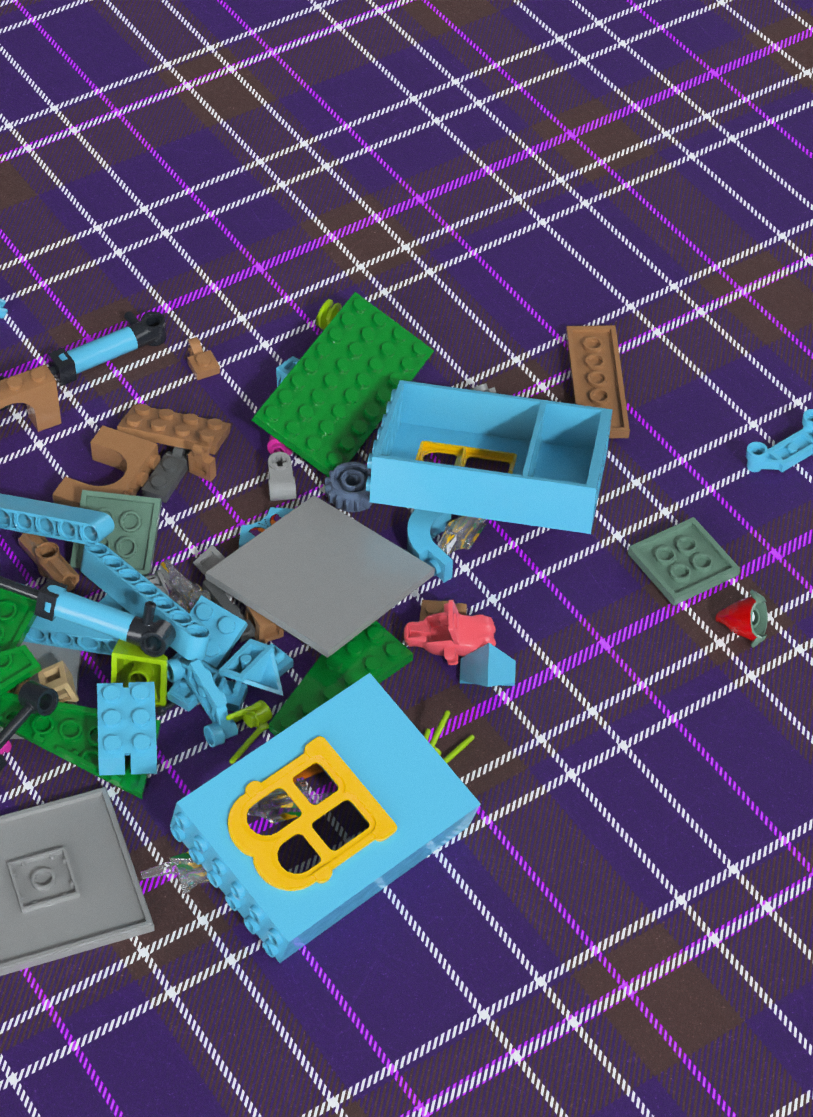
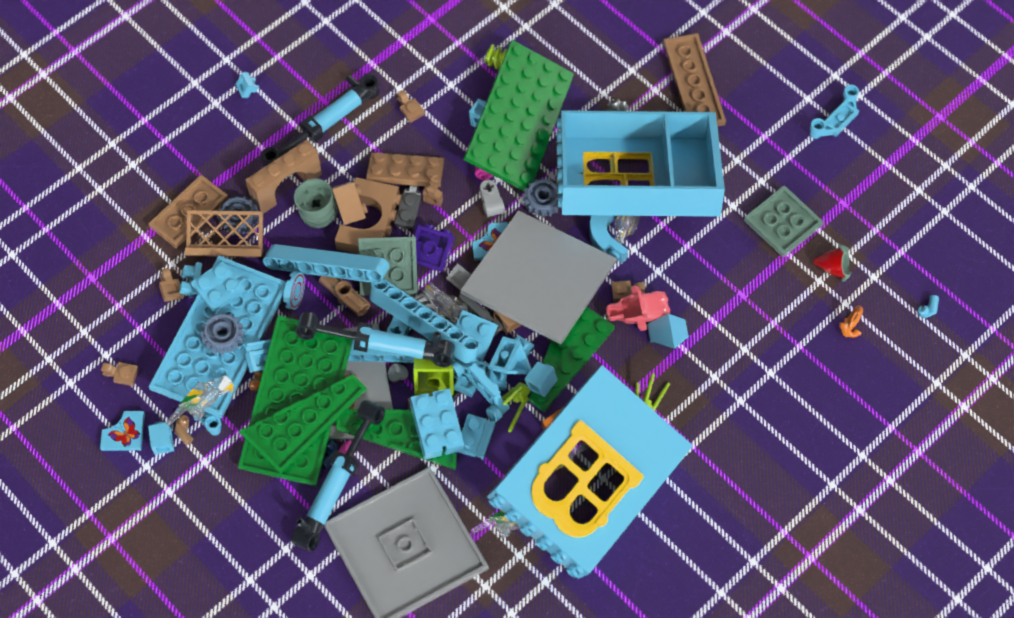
camera: 10 degrees left, 15 degrees up
tan brick [38,660,79,704] -> none
none -> sand green wheel [294,178,338,228]
none -> medium nougat brick [332,181,368,225]
none -> light grey piece [388,363,408,383]
none -> dark purple plate [414,223,455,272]
none -> medium azure plate [458,414,495,460]
none -> medium azure brick [525,362,558,397]
none -> orange piece [840,305,863,338]

